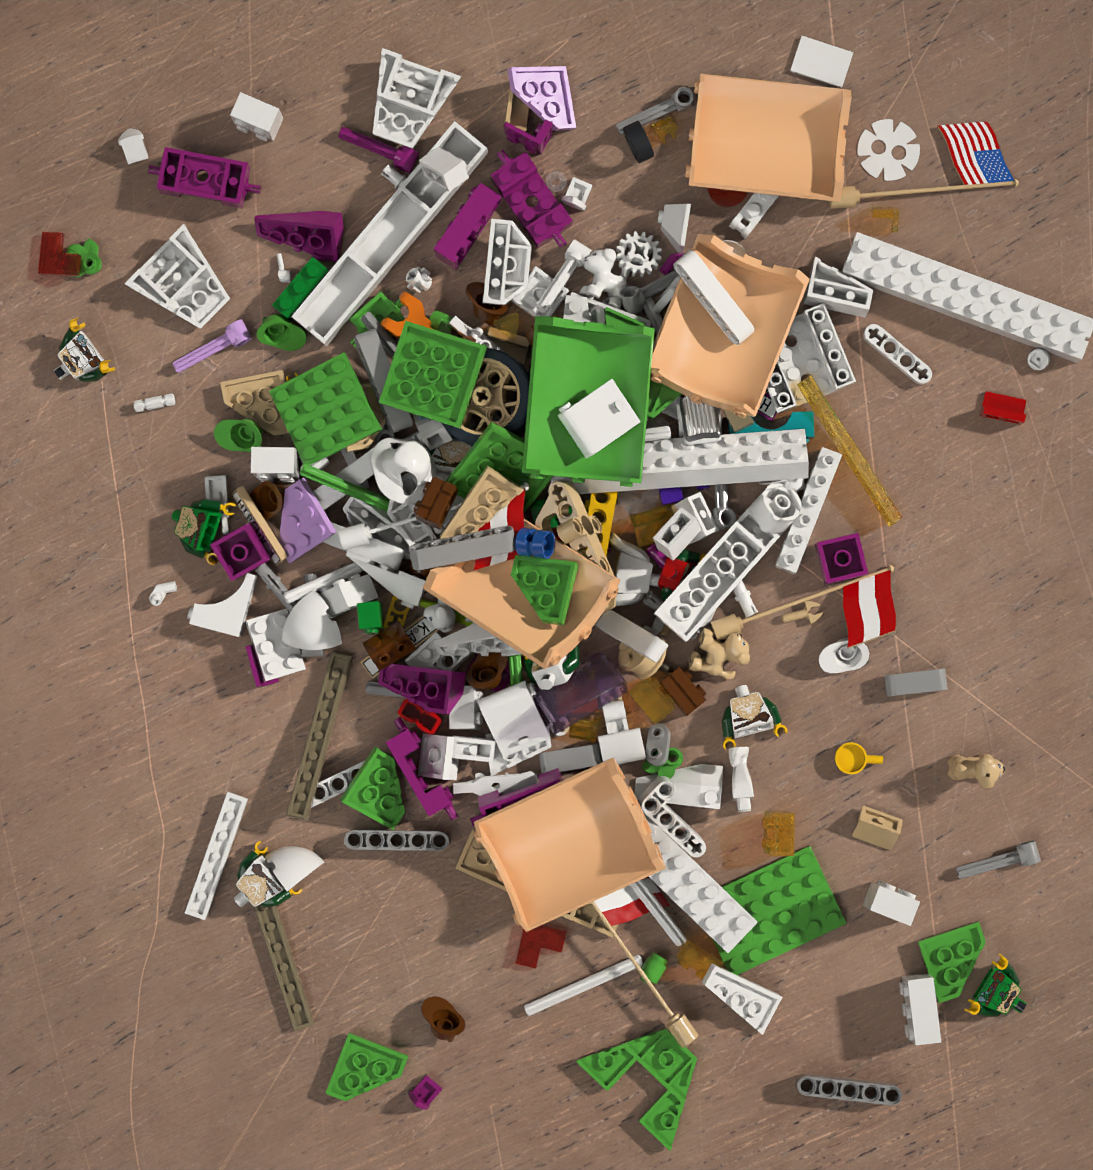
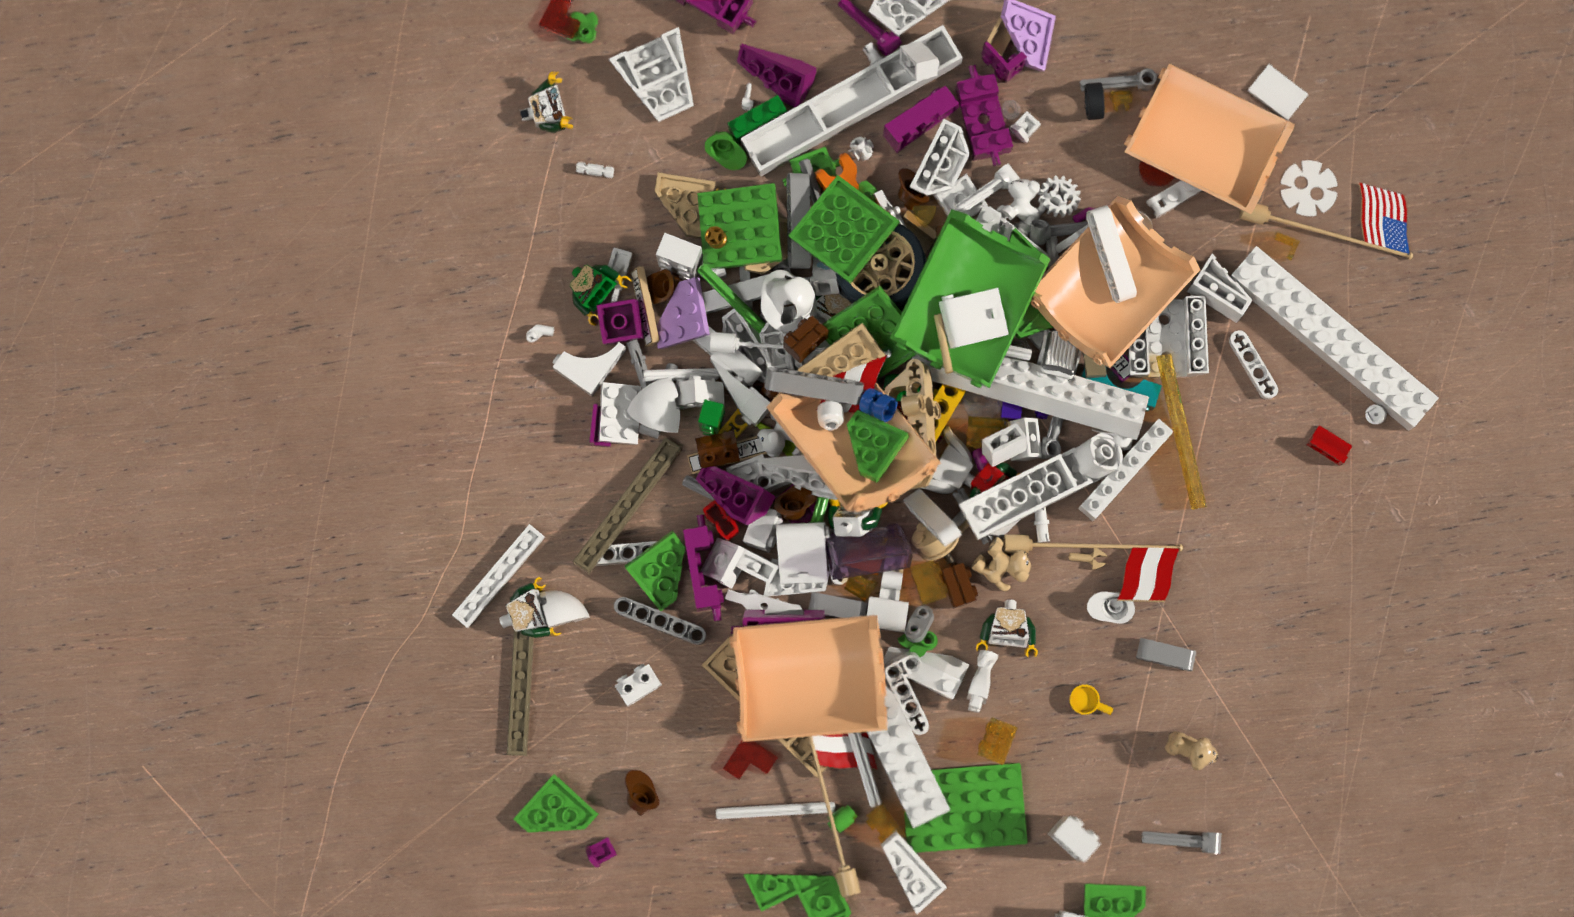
camera: 20 degrees right, 5 degrees down
lavender axle [173,319,252,373] -> none
bright green piece [214,419,263,452] -> none
white slope [657,204,691,253] -> none
magenta brick [815,533,869,585] -> none
tan panel [852,806,903,850] -> none
none -> white brick [615,663,662,707]
none -> pearl gold wheel [705,226,727,249]
none -> white head [817,400,844,431]
none -> tan bar [934,314,953,374]

